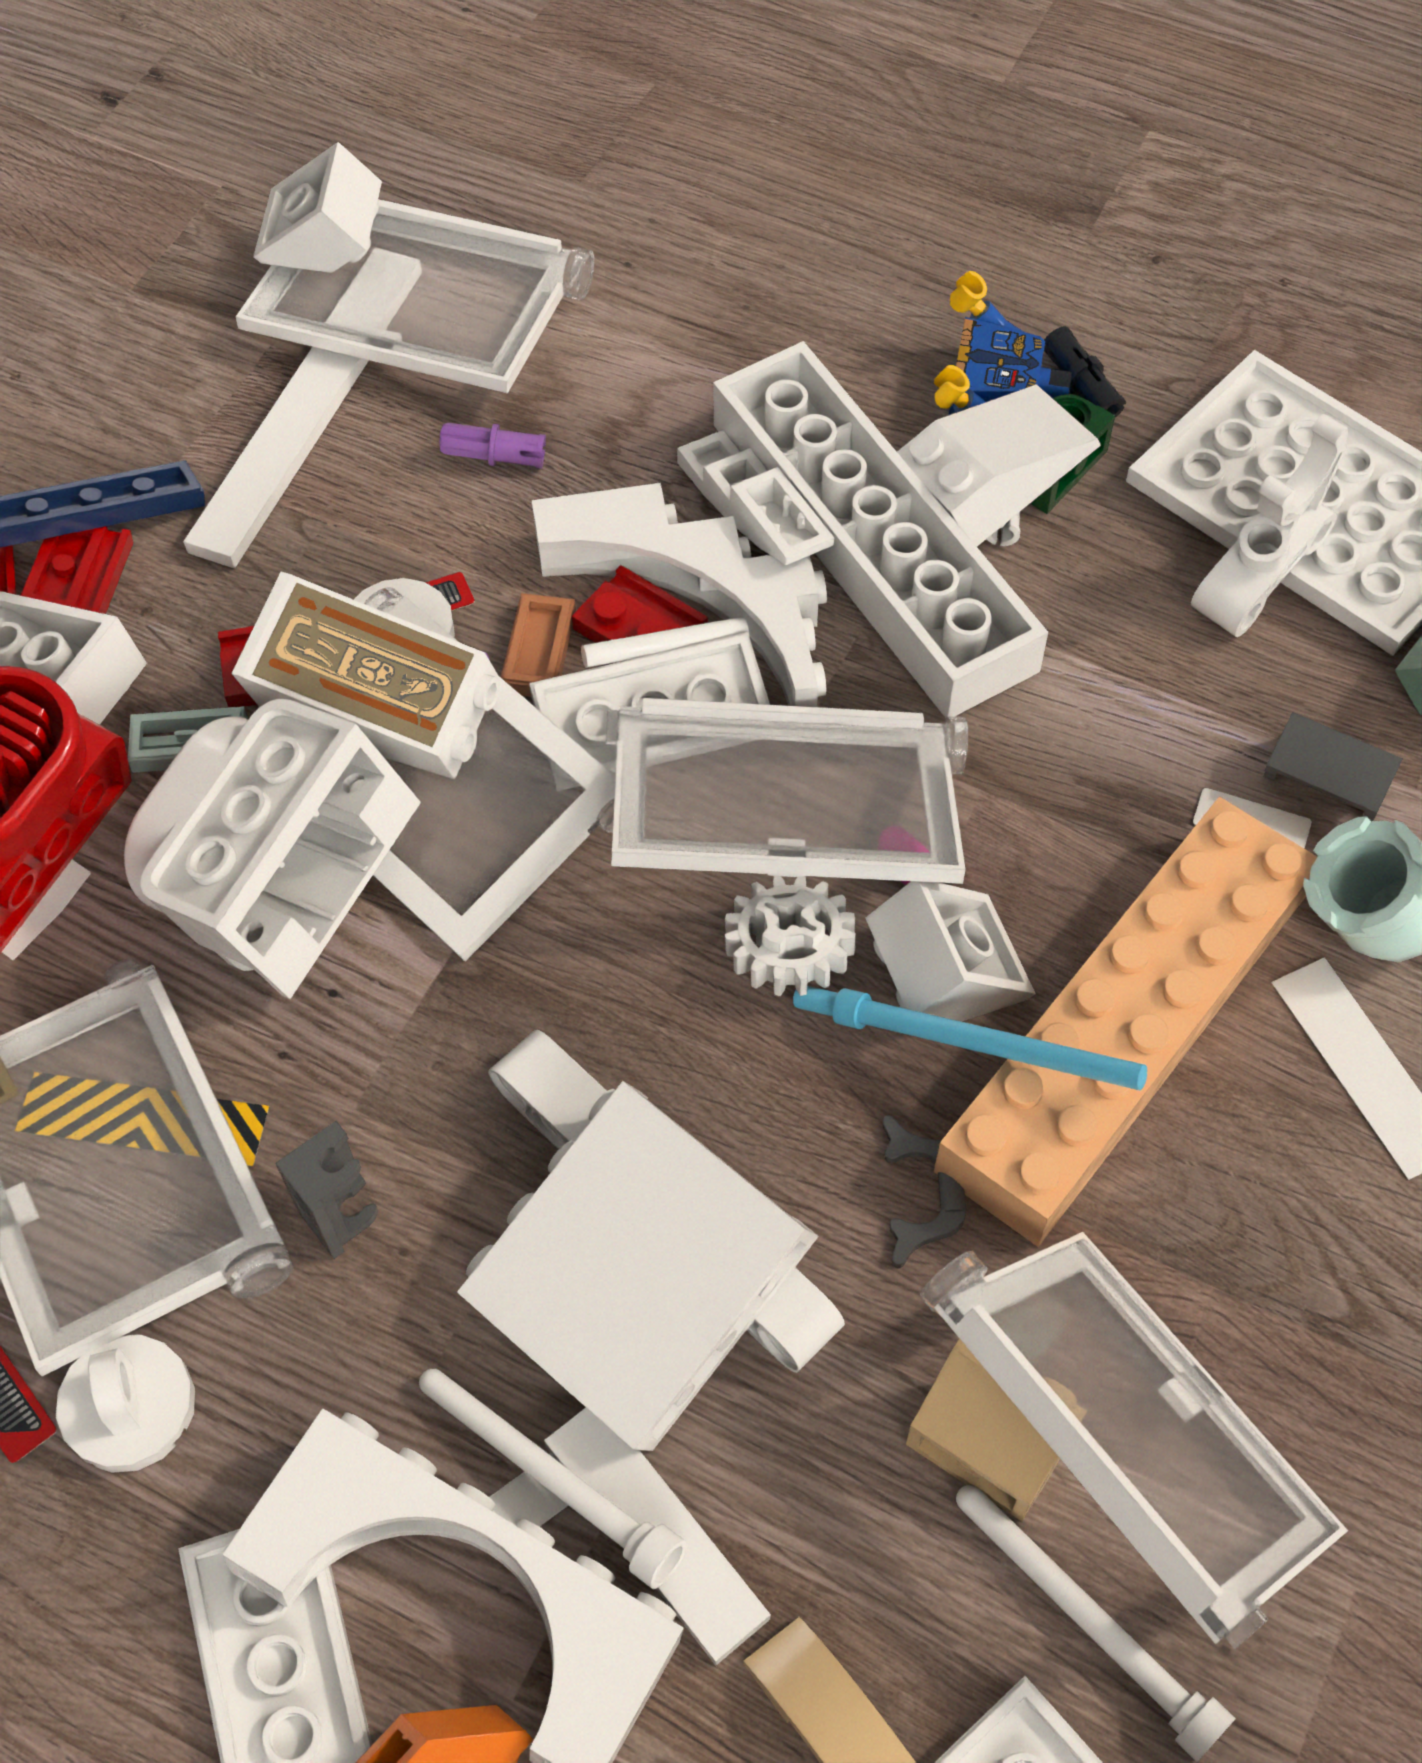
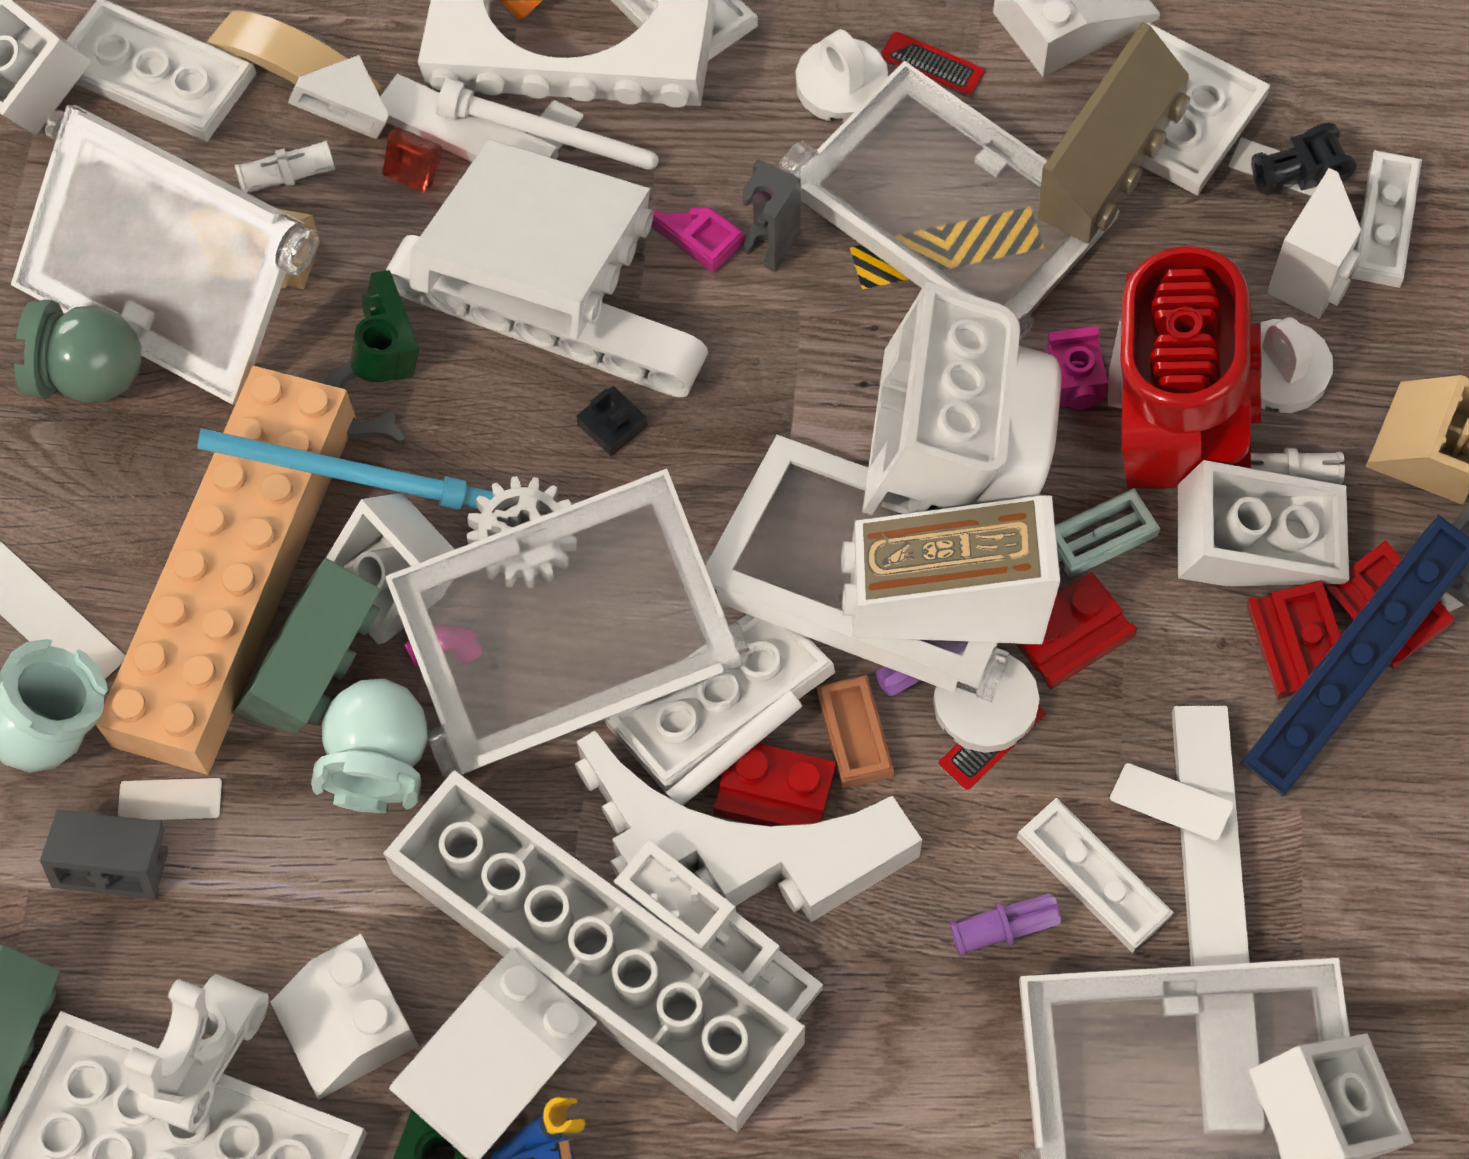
camera: 160 degrees right, 5 degrees up
none -> sand green tile [14,299,142,404]
none -> sand green slope [233,557,381,734]
none -> white pin [234,141,335,193]
none -> white slope [271,934,419,1100]
none -> white slope [288,55,389,140]
none -> light aqua tile [311,679,428,813]
none -> dark green plate [350,270,419,382]
none -> clear red tile [382,127,443,193]
none -> black tile [576,386,648,456]
none -> dark pink tile [651,207,745,273]
none -> white tile [1017,798,1174,953]
none -> dark pink brick [1045,326,1108,410]
none -> white sticker [1110,763,1234,841]

